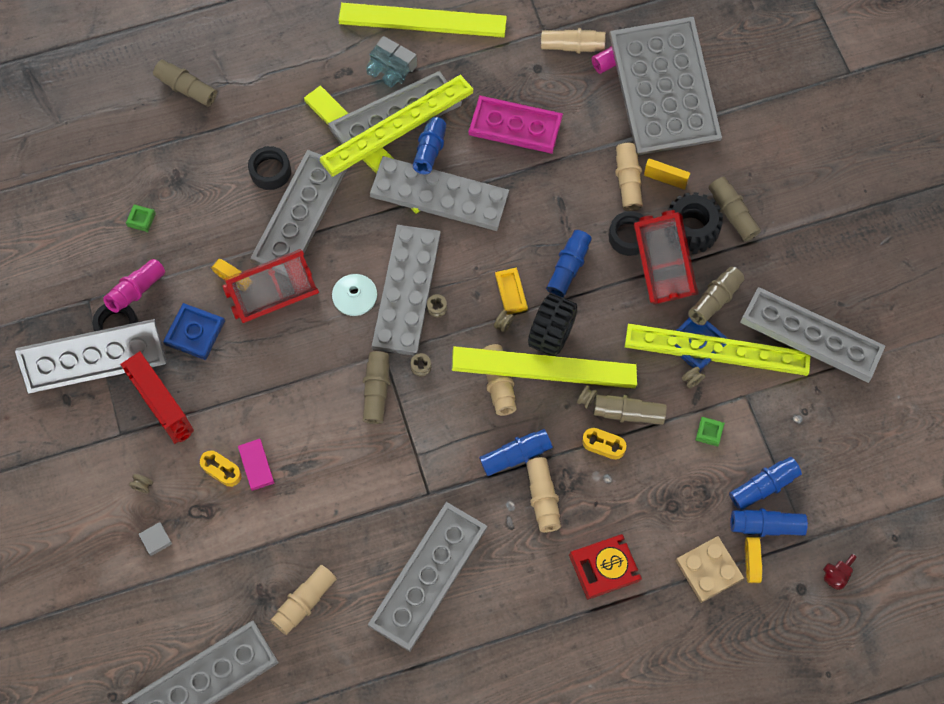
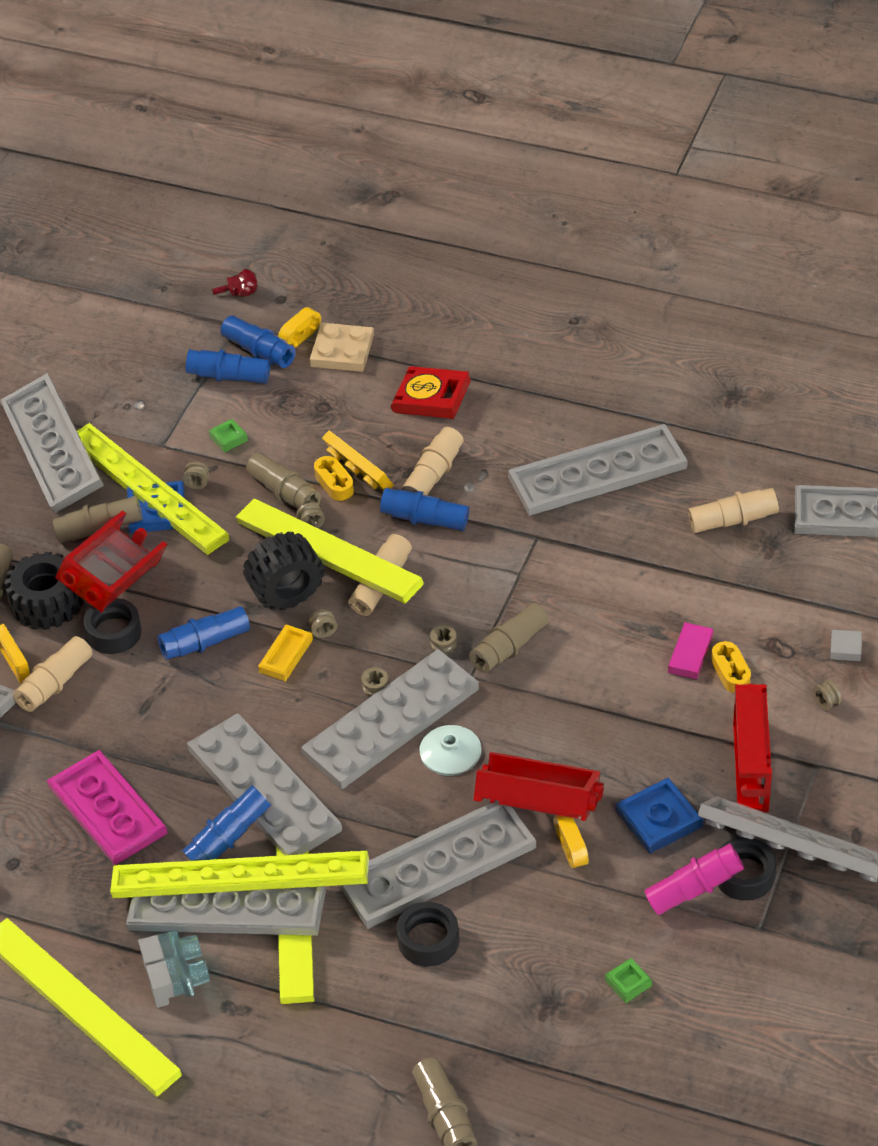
camera: 140 degrees left, 20 degrees down
none -> yellow plate [322,430,394,492]

